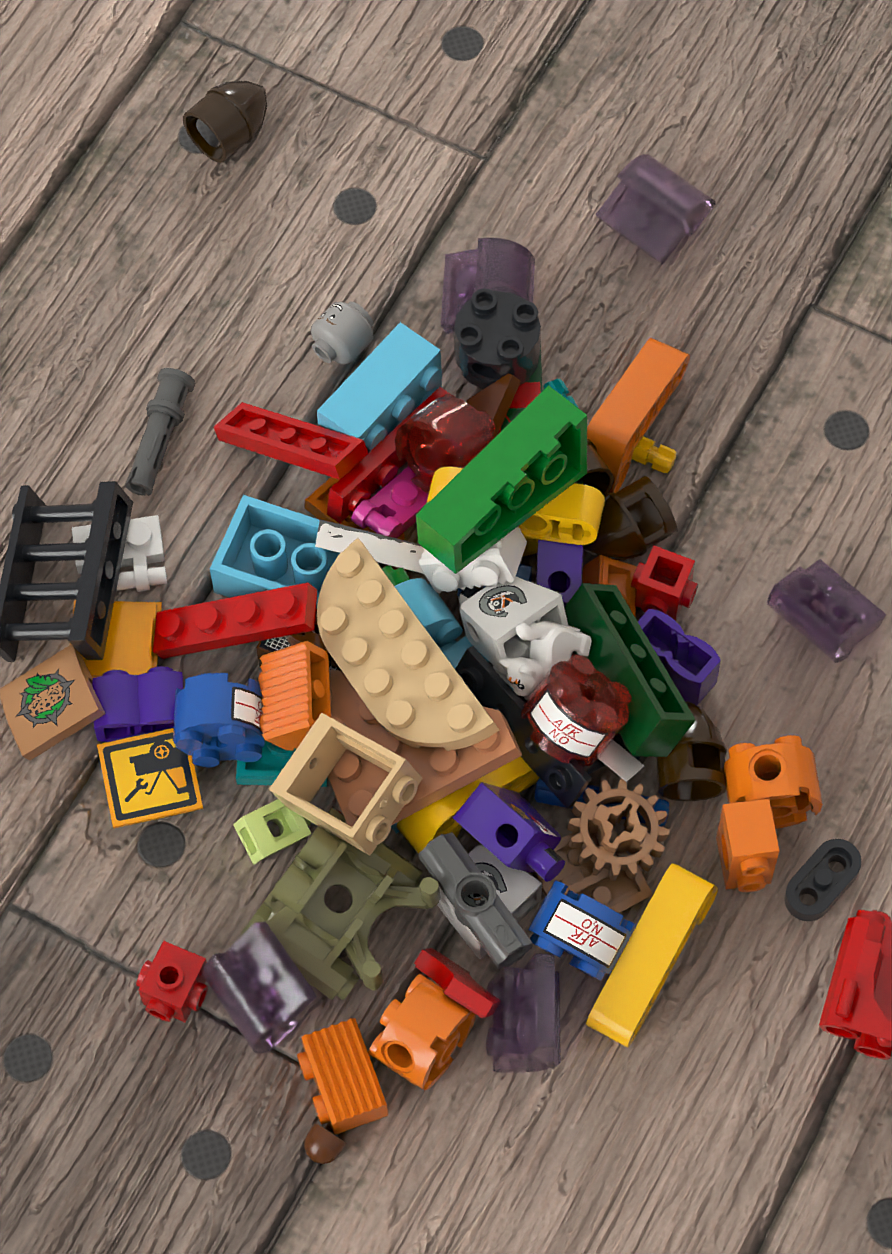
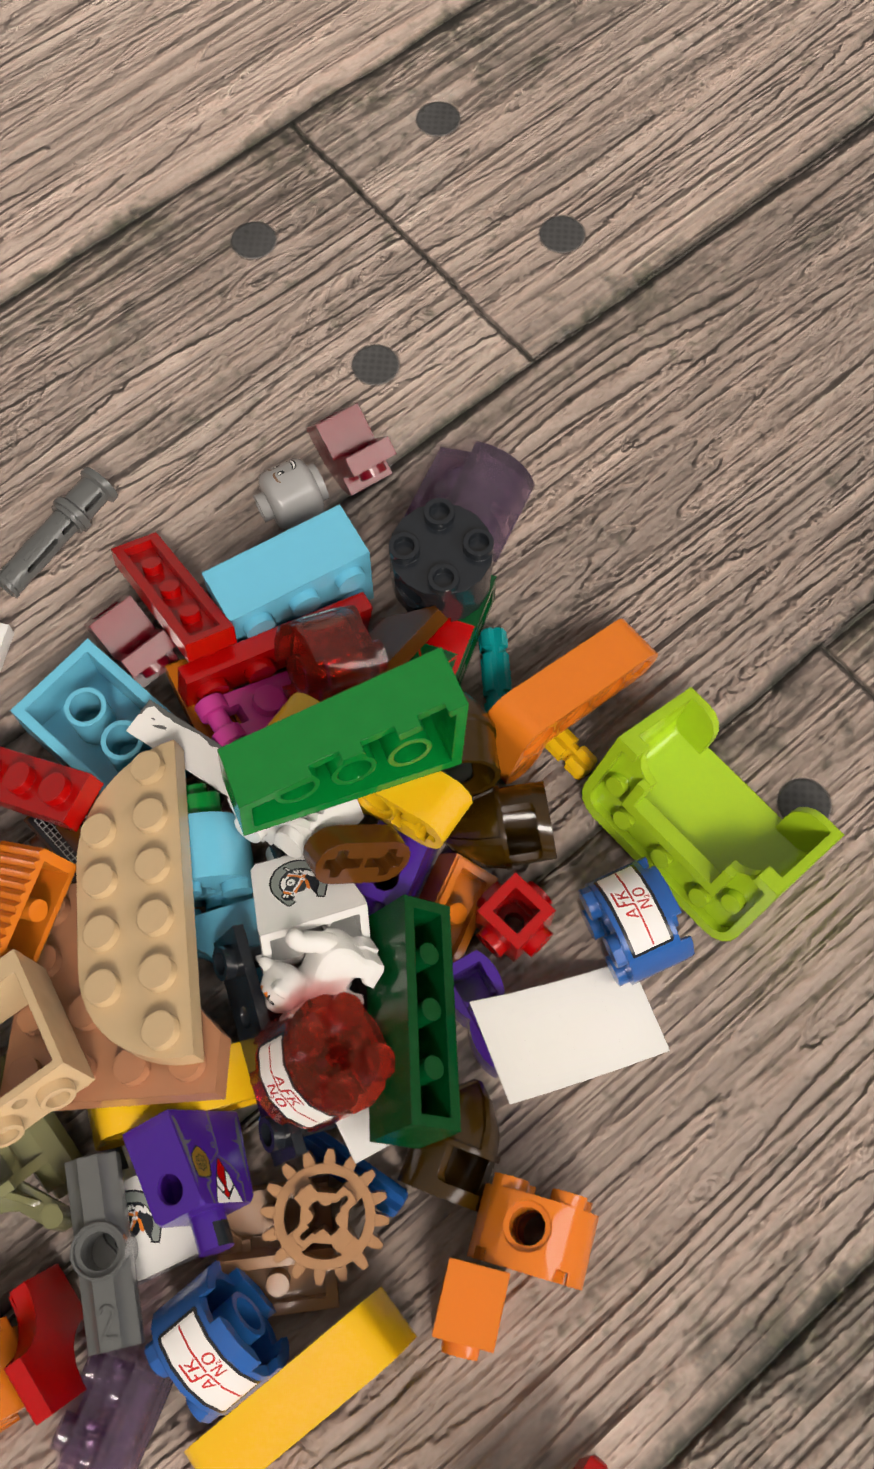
camera: 20 degrees right, 5 degrees up
dark brown helmet [183,81,267,163] -> none
clear purple brick [595,154,716,265] -> none
clear purple brick [767,559,886,663] -> none
black plate [784,839,862,921] -> none
none -> brick [84,595,180,688]
none -> reddish brown beam [303,824,411,884]
none -> brick [306,403,397,496]
none -> white sticker [470,966,670,1104]
none -> brick [578,856,695,987]
none -> lime windscreen [582,687,844,941]

